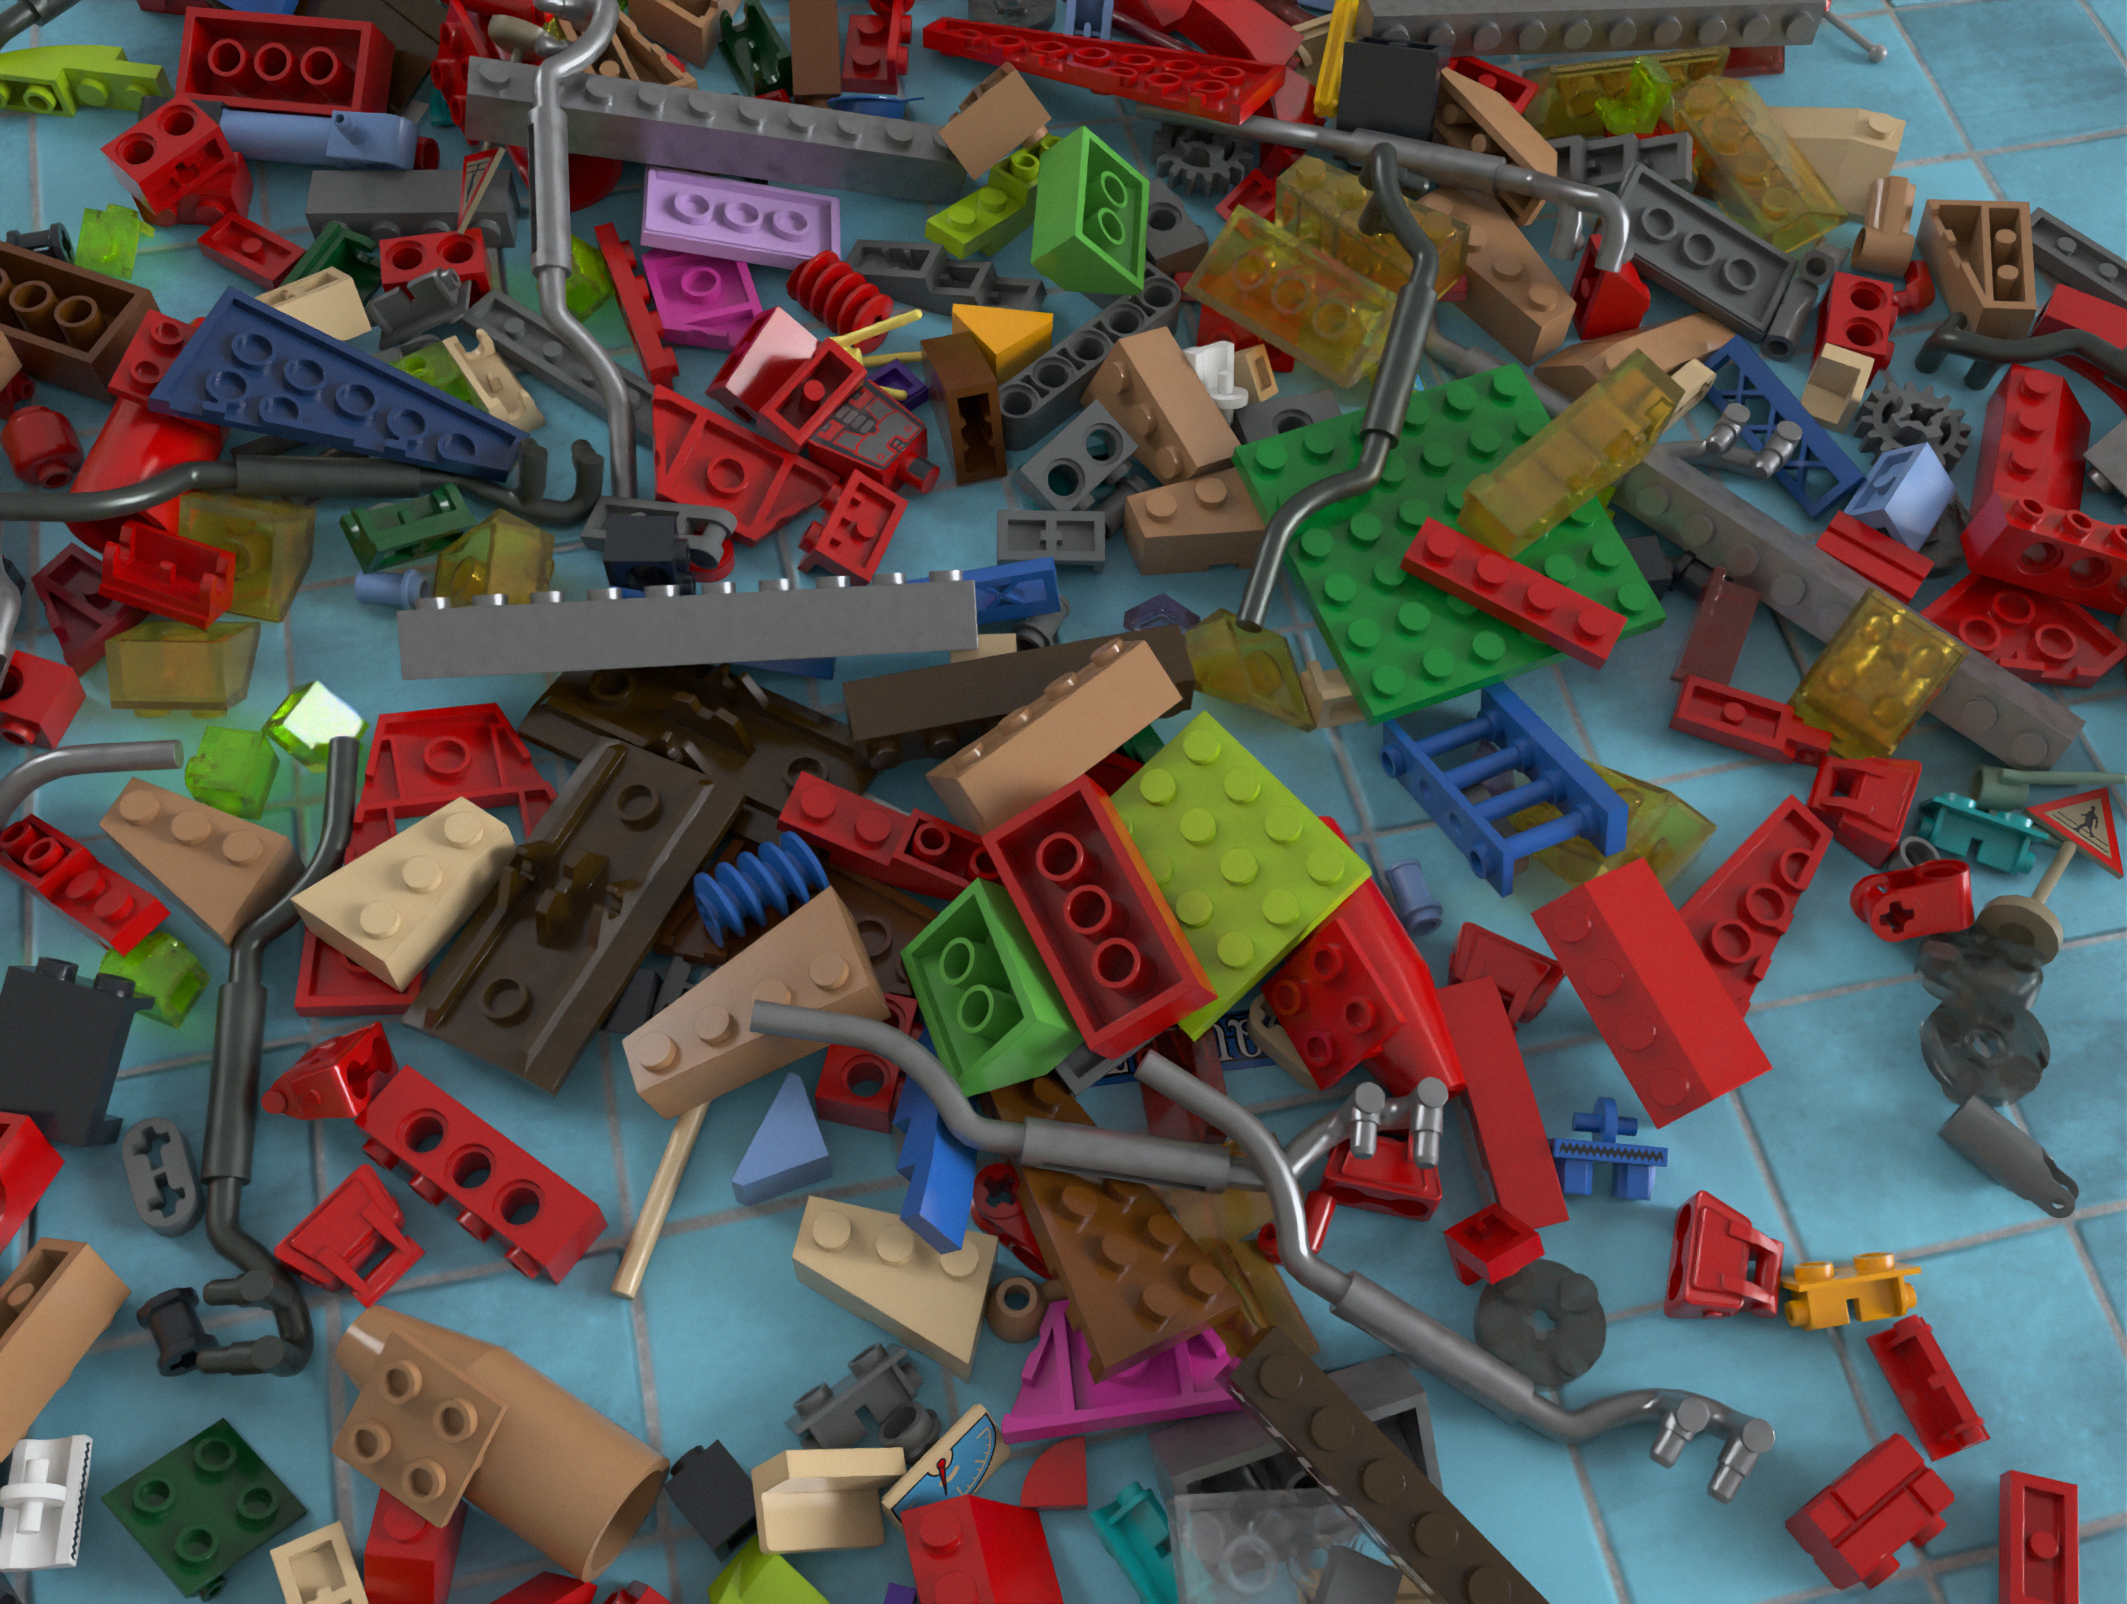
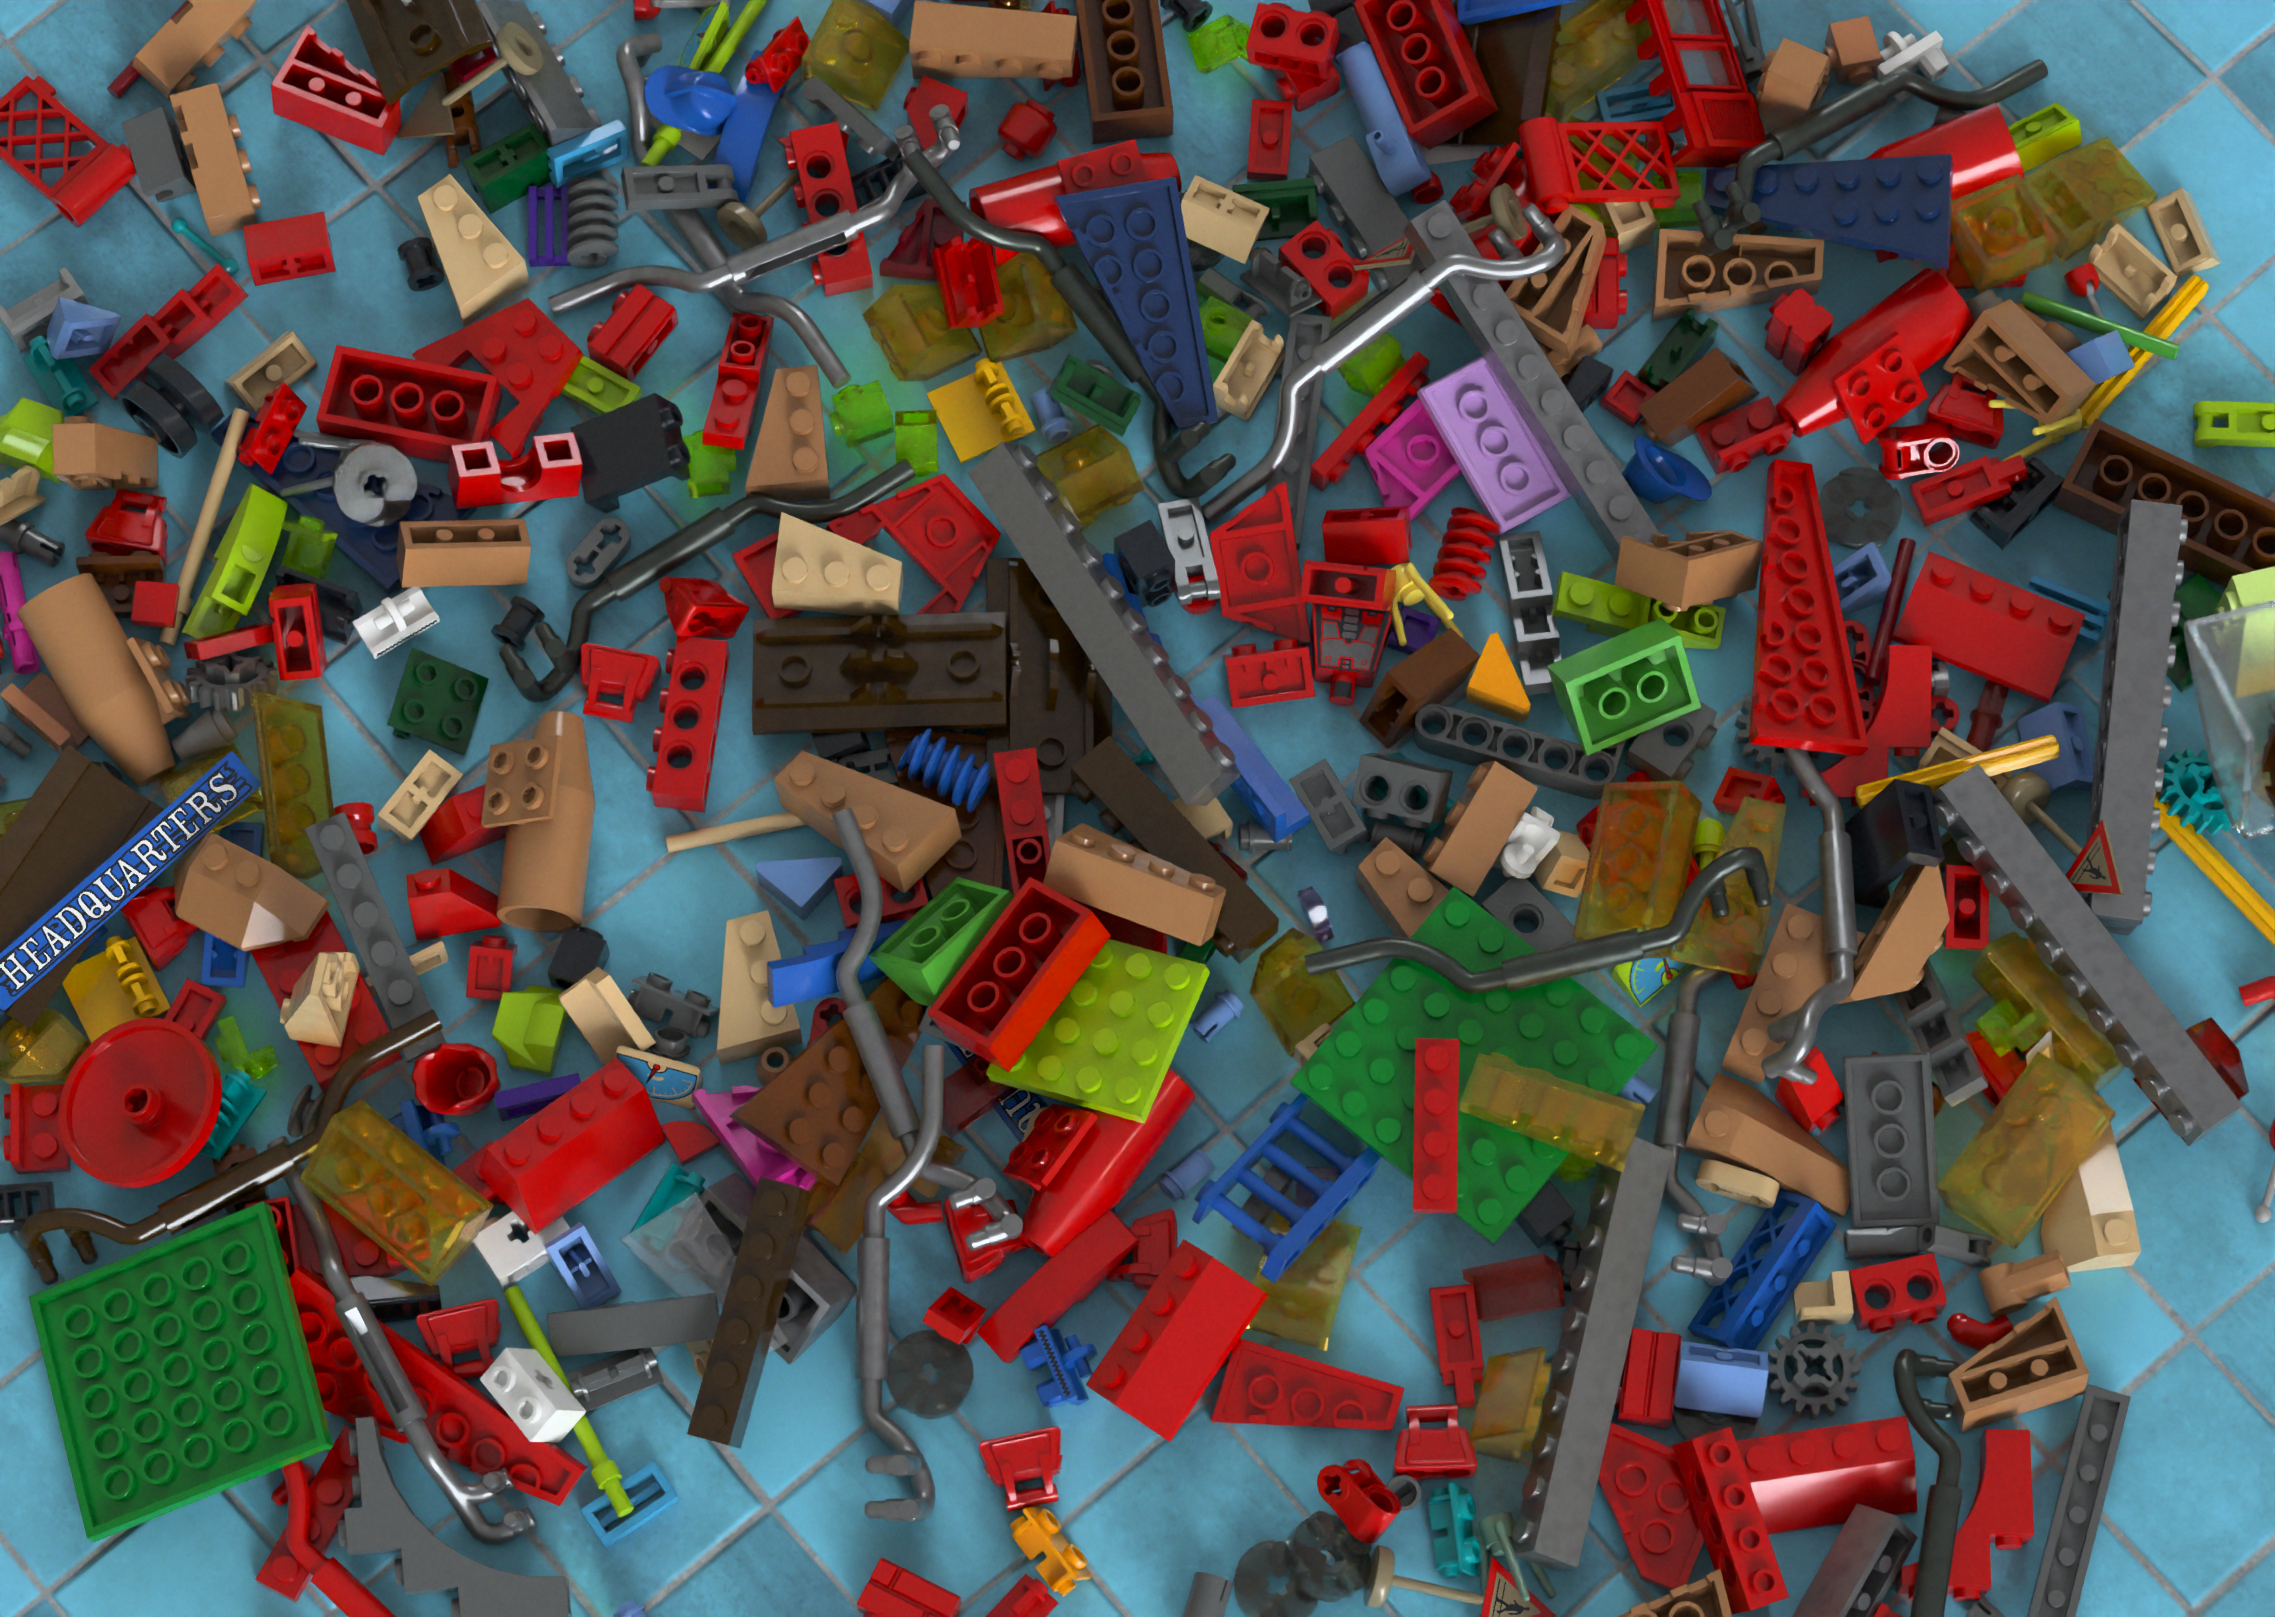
camera: 65 degrees right, 10 degrees up
none -> yellow hinge [926,358,1036,463]

